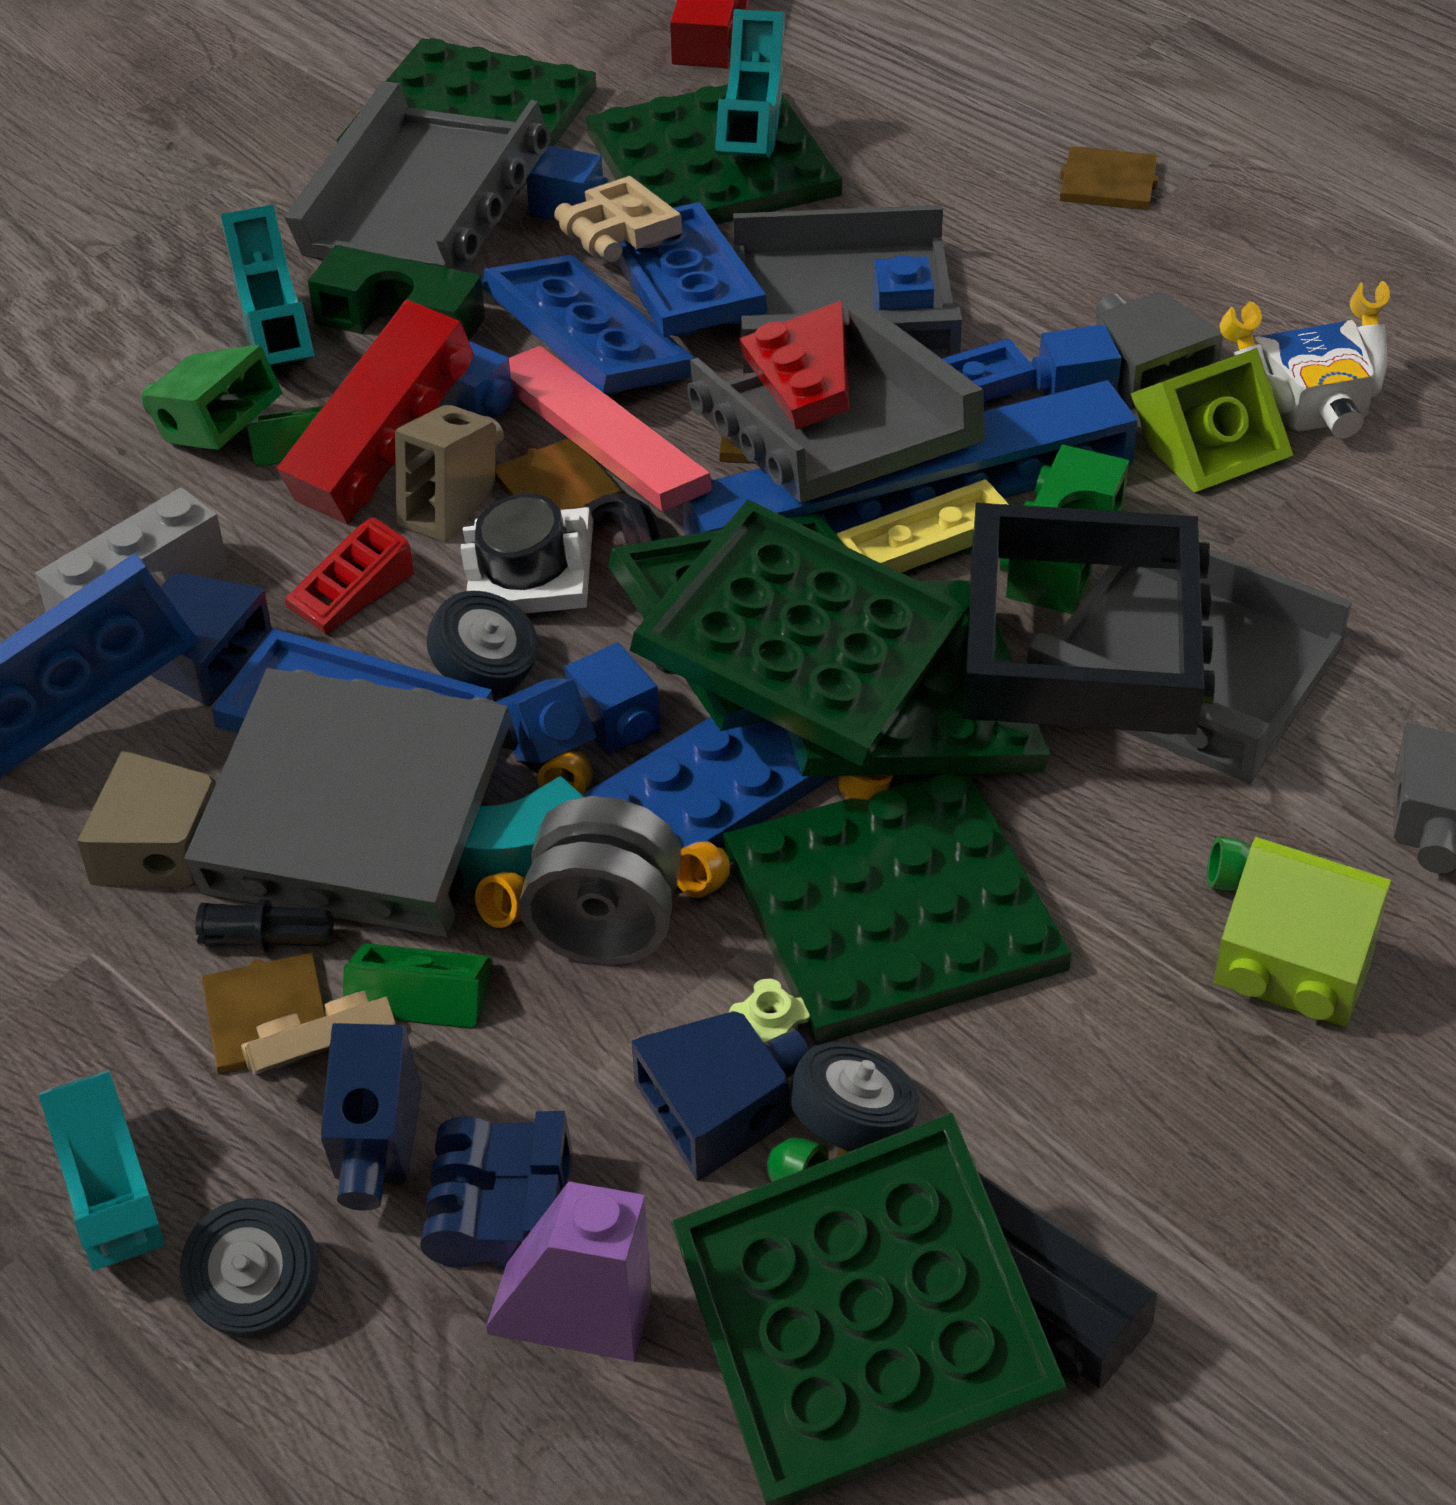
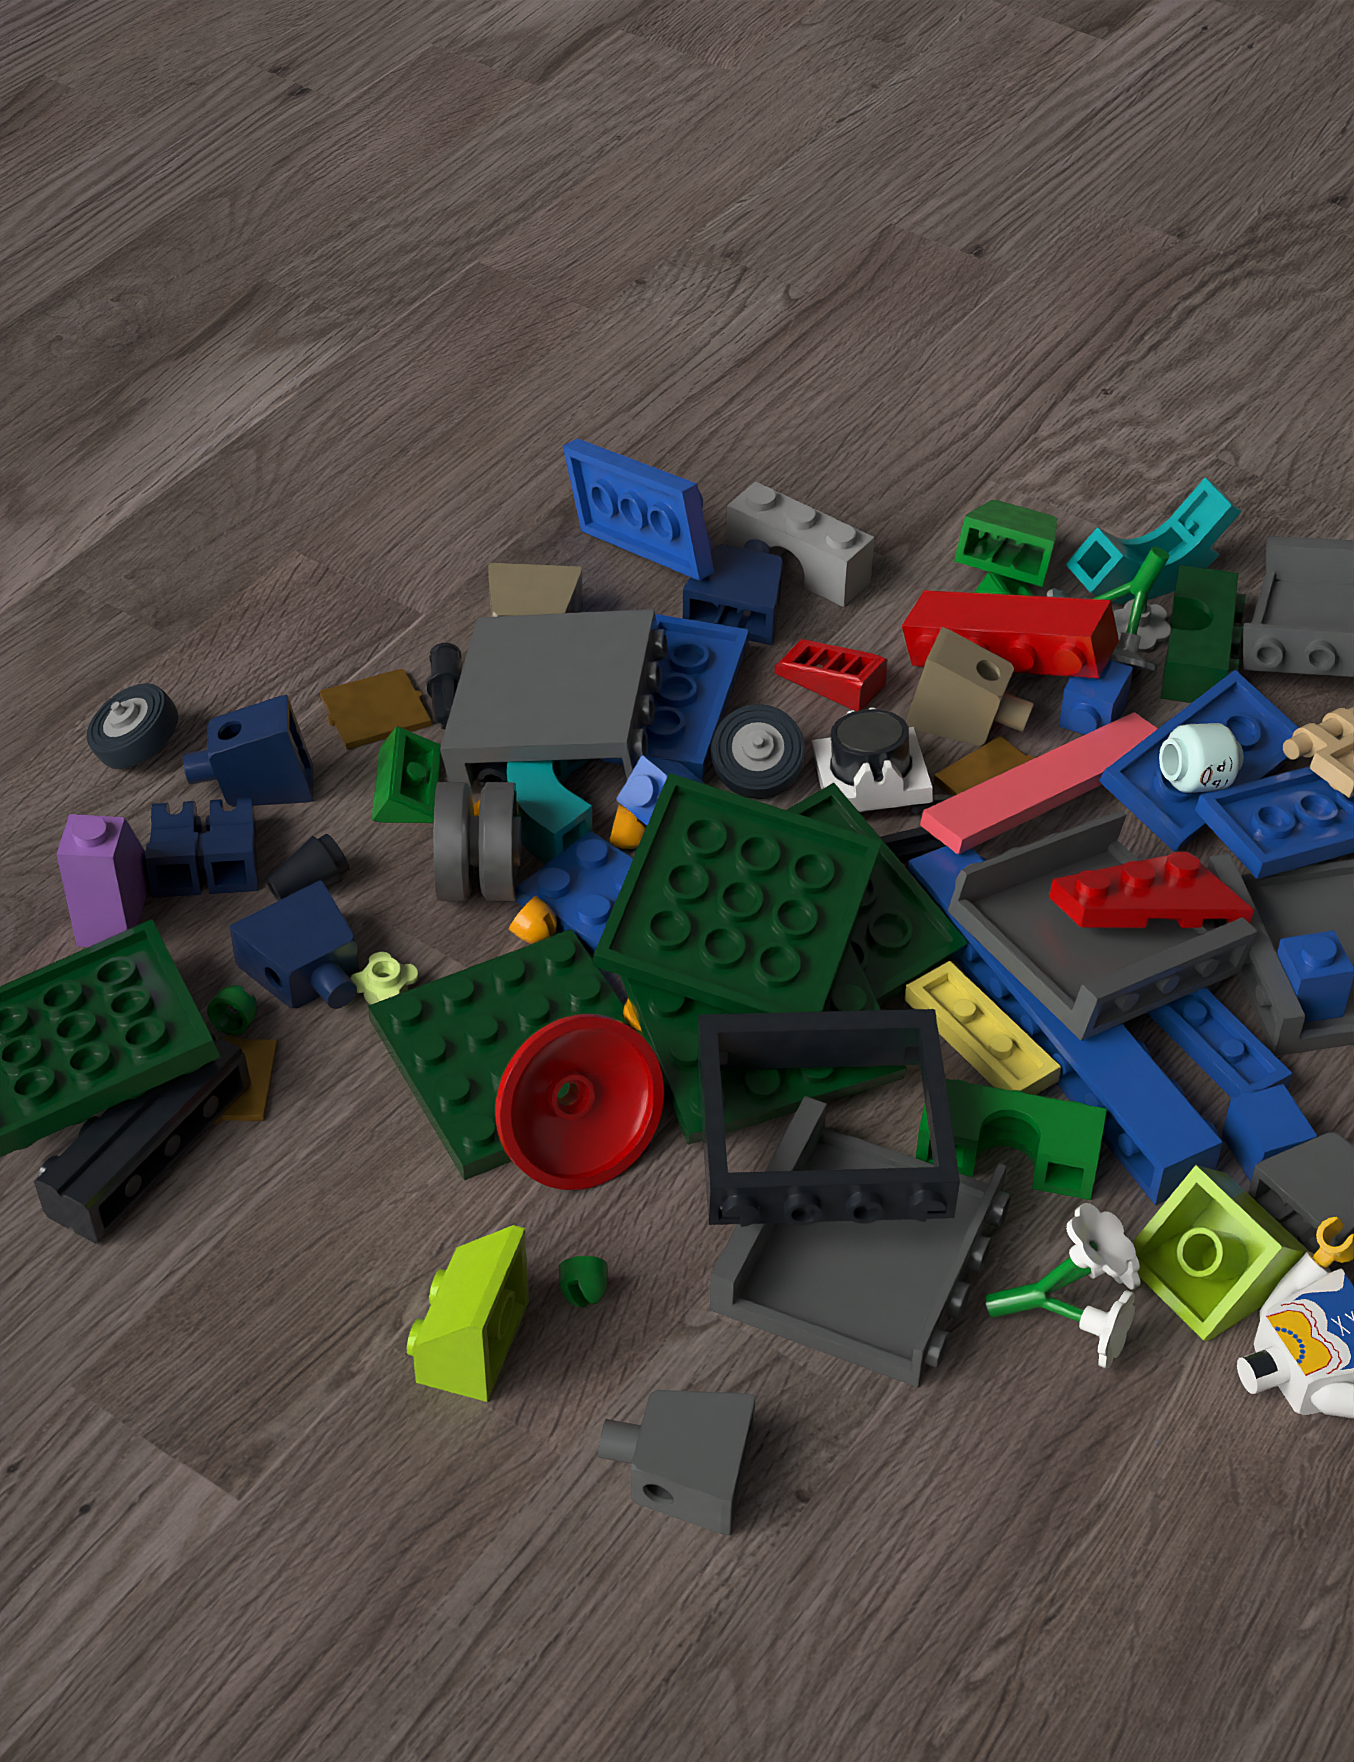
camera: 80 degrees right, 0 degrees up
teal arch [38,1069,165,1271] -> none
tan plate [241,991,396,1075] -> none
black wheel [789,1042,919,1151] -> none
none -> black cone [265,833,350,901]
none -> red dish [495,1014,664,1190]
none -> white plant [985,1203,1141,1369]
none -> plant [1047,547,1171,671]
none -> light aqua head [1159,723,1244,793]

